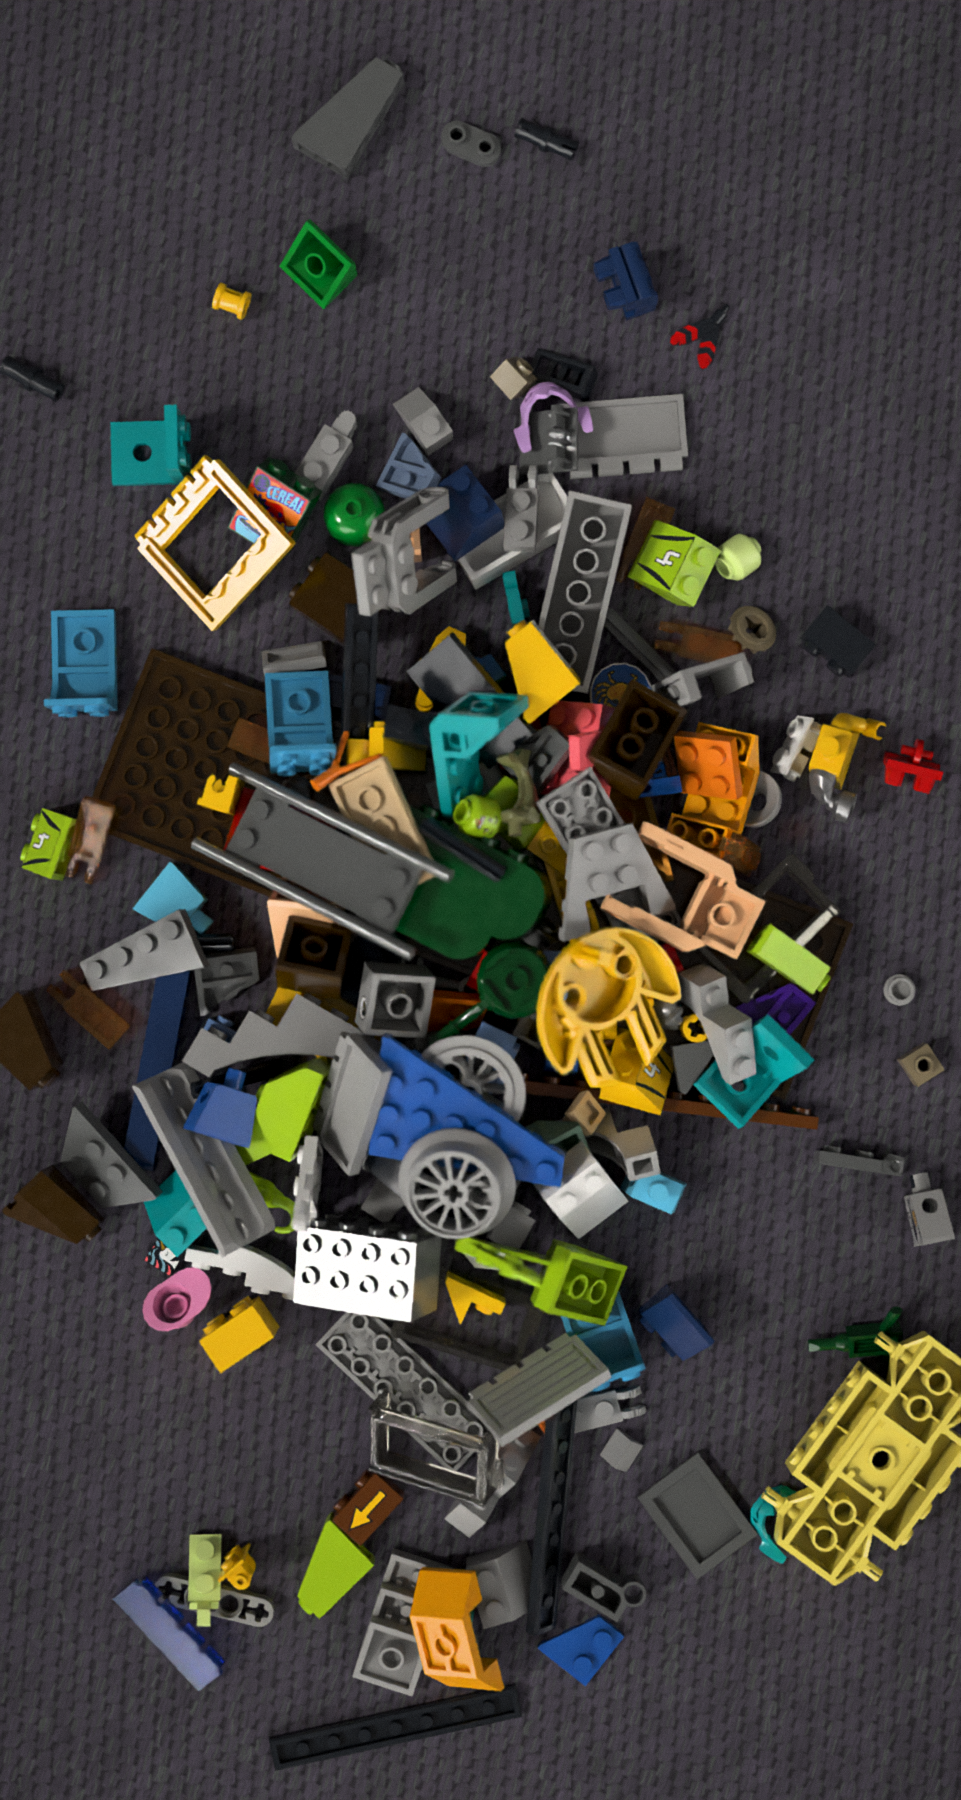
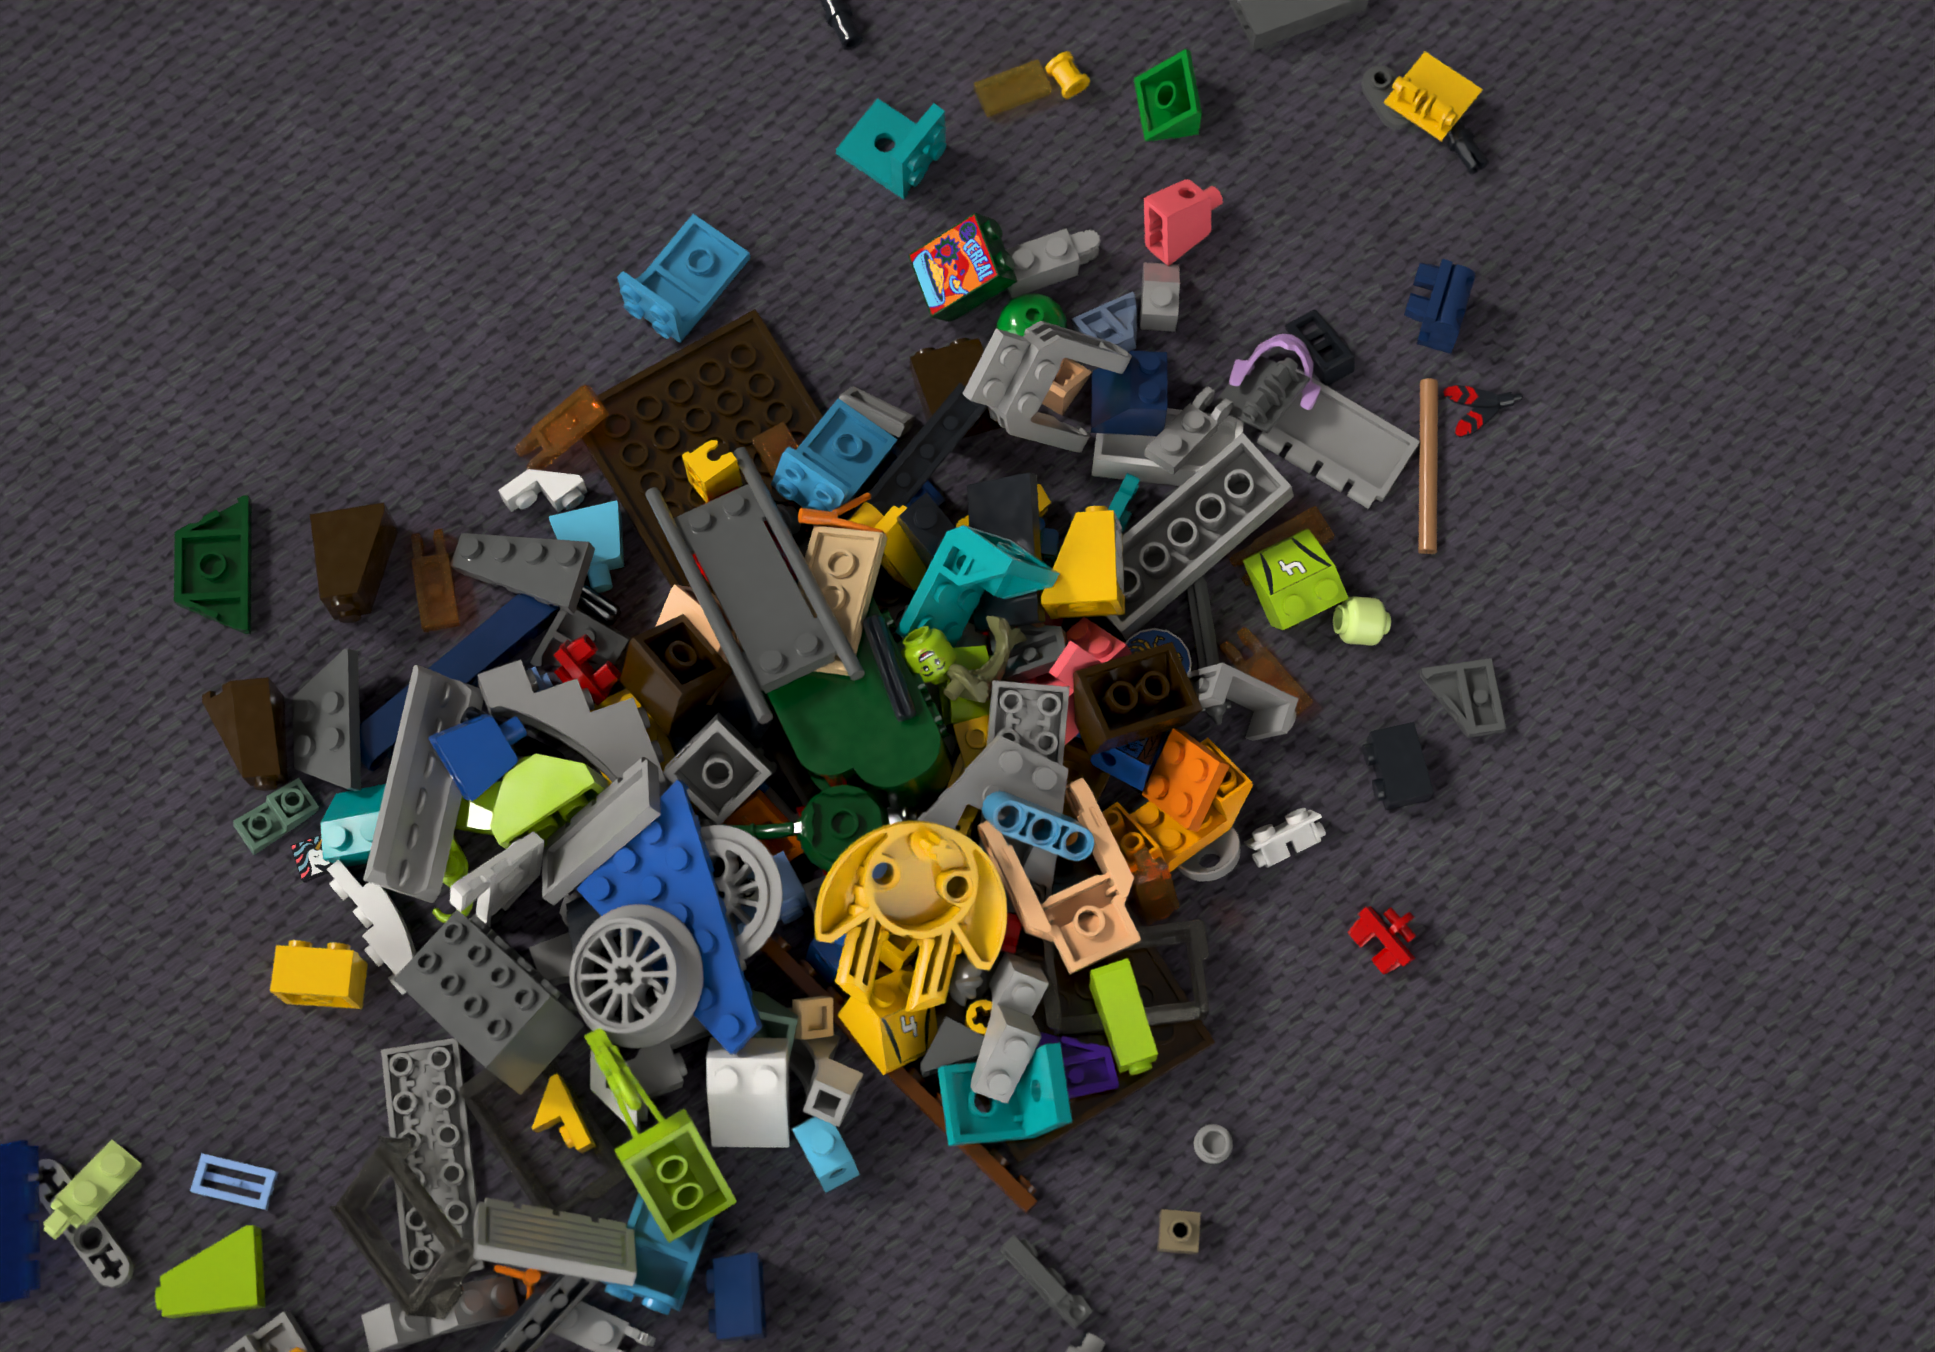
camera: 40 degrees right, 15 degrees down
lime slope [20,808,82,881] -> none
hinge [135,455,296,631] -> none
bright pink piece [142,1268,212,1331] -> none
yellow hinge [218,1542,256,1590] -> none
reddish brown brick [332,1466,404,1546] -> none
plate [490,356,538,400] -> none
dark tan gear [728,606,776,654] -> none
torso [809,713,886,824] -> none
none -> light blue tile [190,1153,279,1210]
none -> sand green slope [233,778,319,855]
none -> white slope [498,469,588,513]
none -> red hips [553,634,621,706]
none -> clear yellow plate [974,59,1052,118]
none -> dark azure beam [982,791,1094,861]
none -> coral torso [1144,179,1223,266]
none -> yellow hinge [1384,52,1482,141]
none -> medium nougat piece [1418,379,1438,554]
none -> dark grey wing [1419,658,1506,738]

